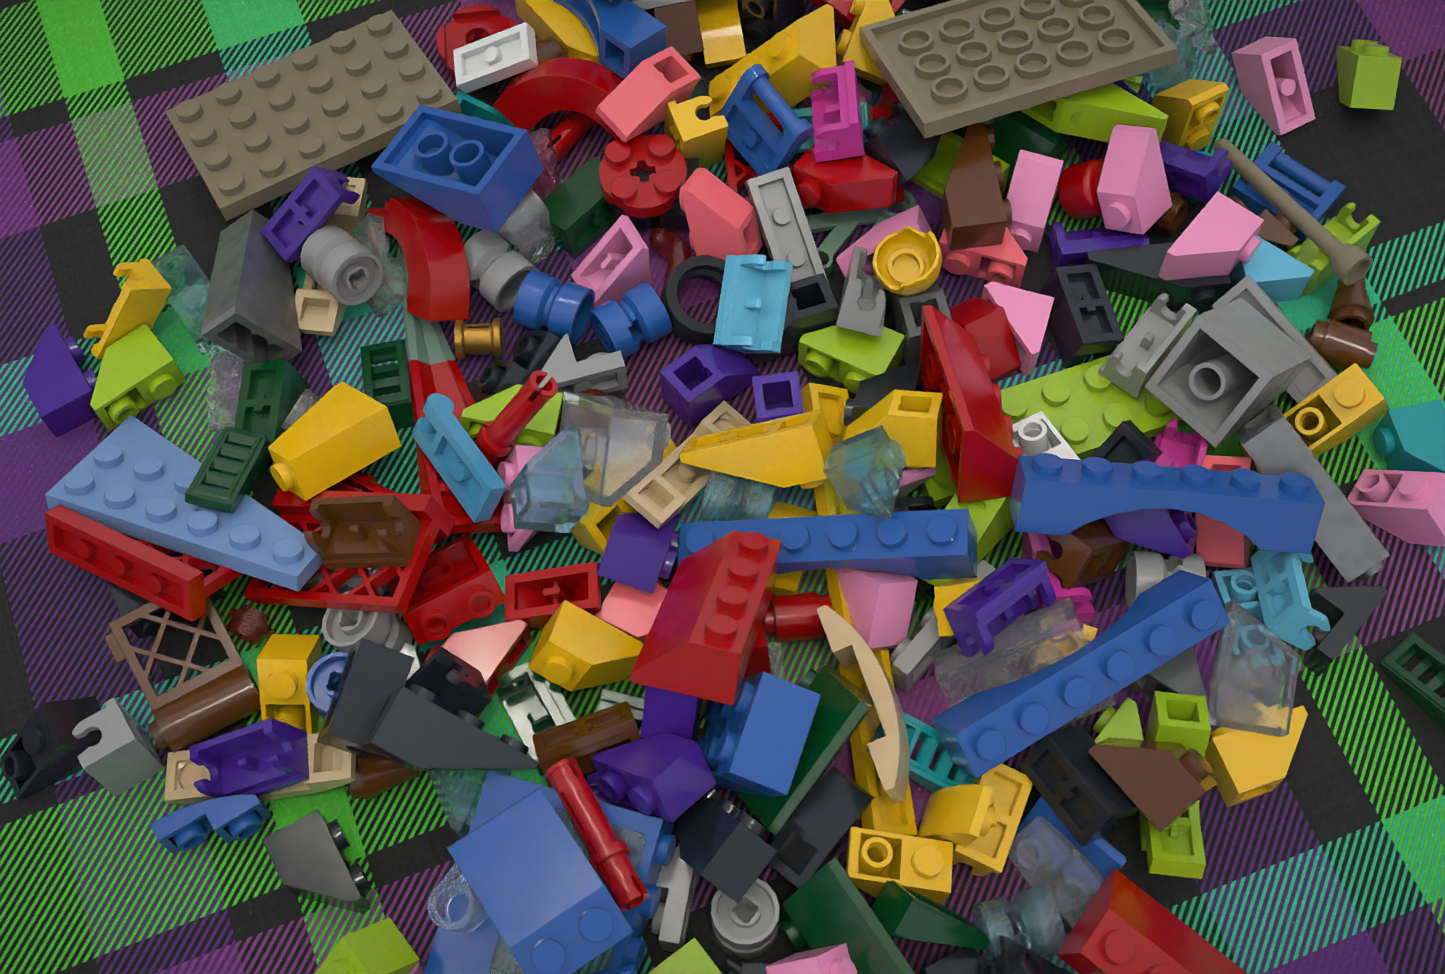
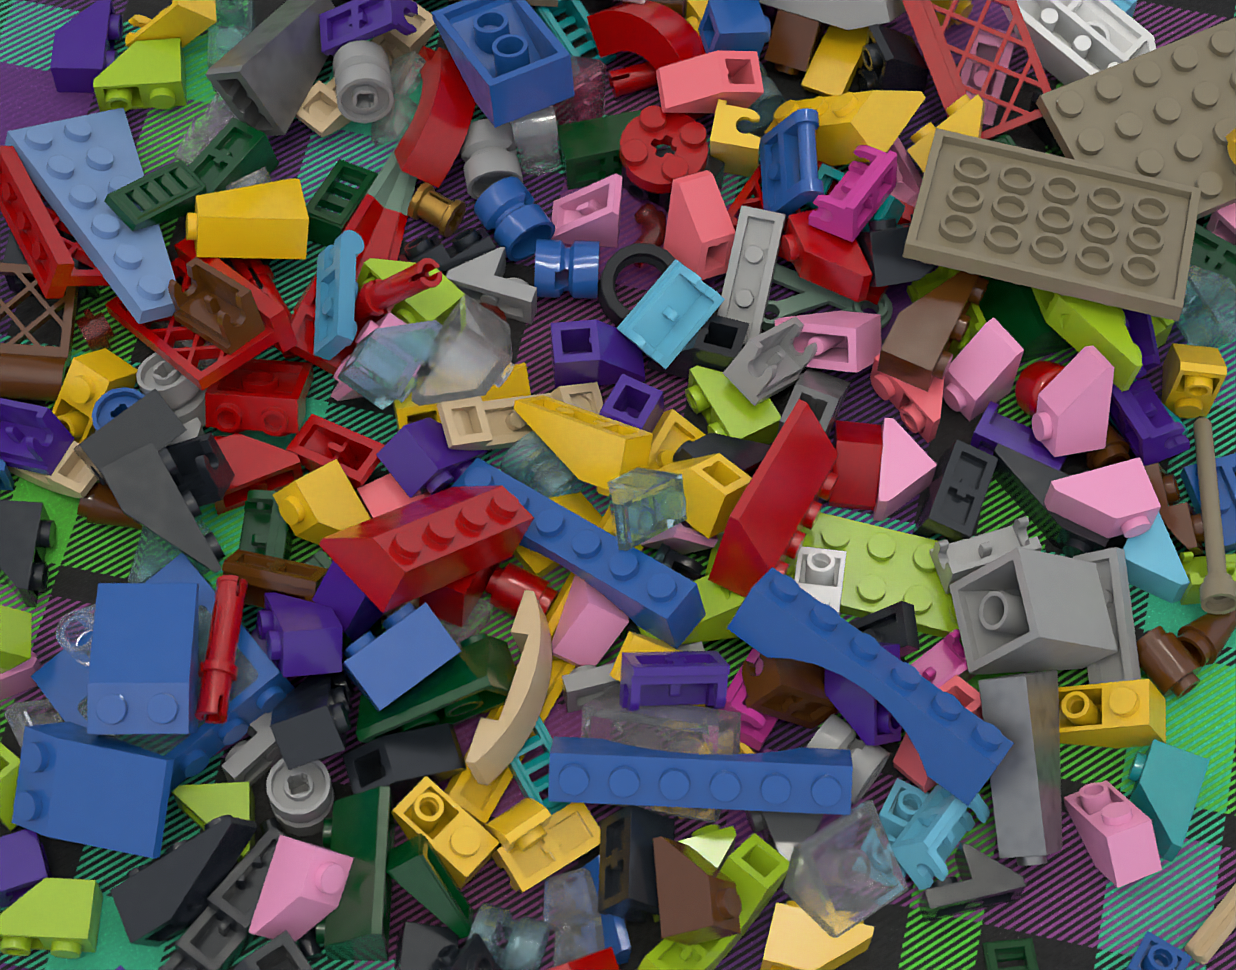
camera: 30 degrees right, 0 degrees up
yellow hair [872,226,943,296] -> none

